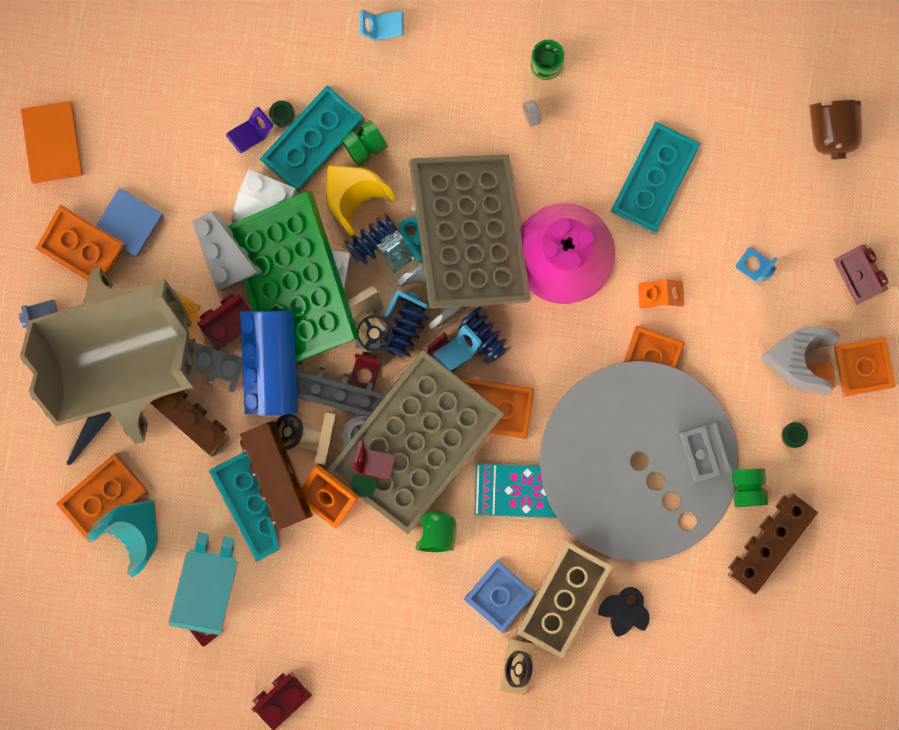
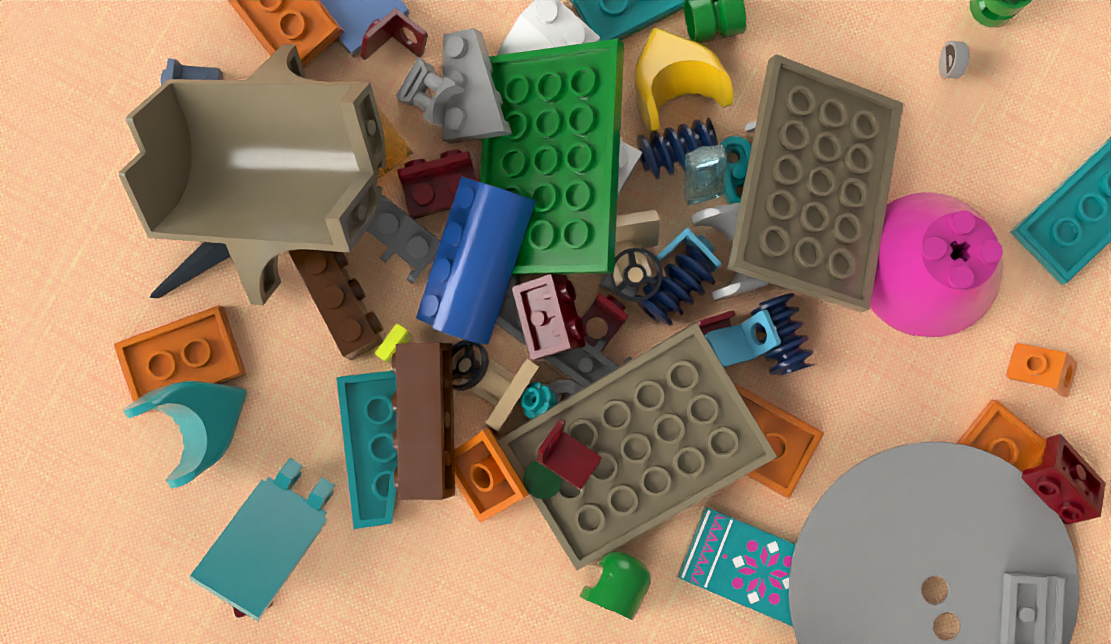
camera: 15 degrees right, 0 degrees up
none -> dark red bracket [360,8,428,60]
none -> neon yellow tile [374,323,413,364]
none -> light grey piece [396,57,465,127]
none -> bracket [512,274,586,360]
none -> teal plate [521,382,556,419]
none -> dark red bracket [1021,434,1106,524]

